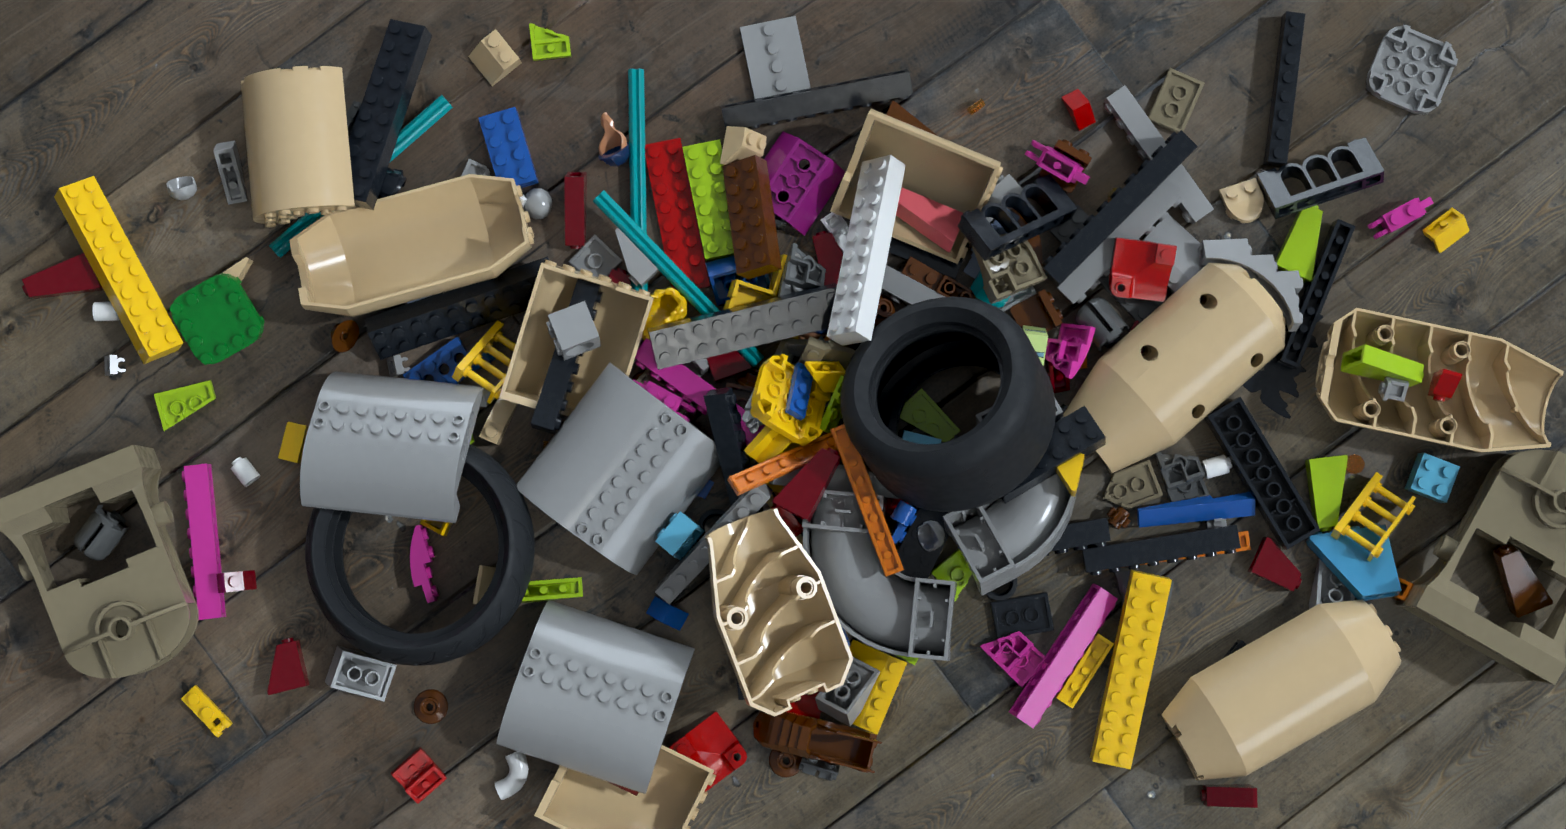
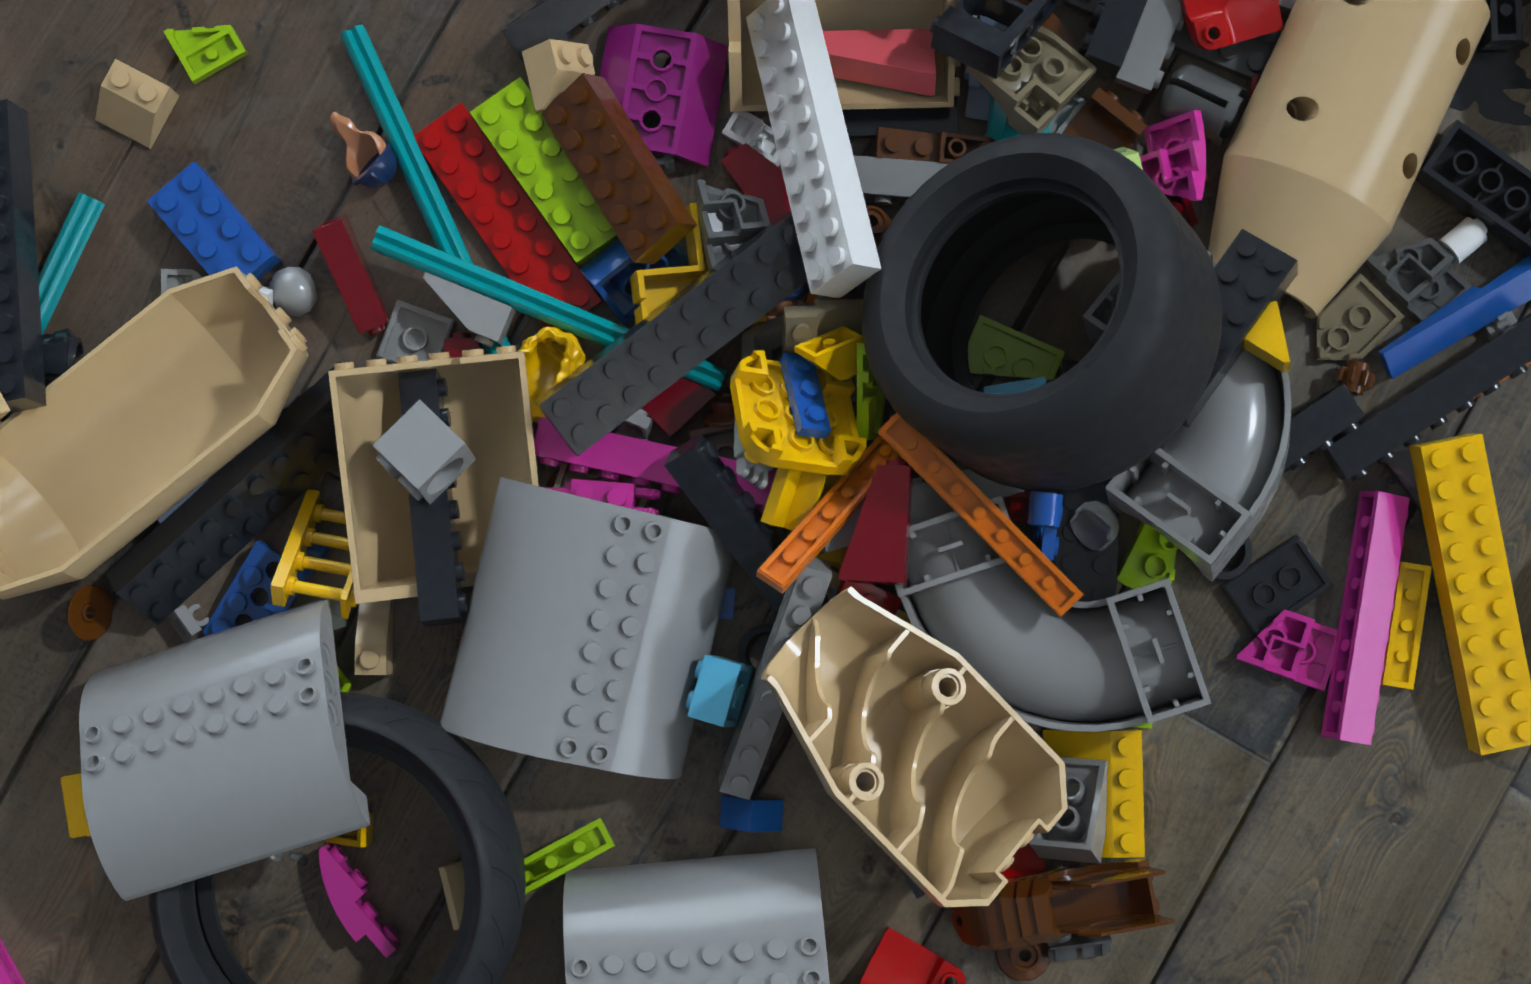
camera: 20 degrees left, 0 degrees up
white brick [231,457,260,487] -> none

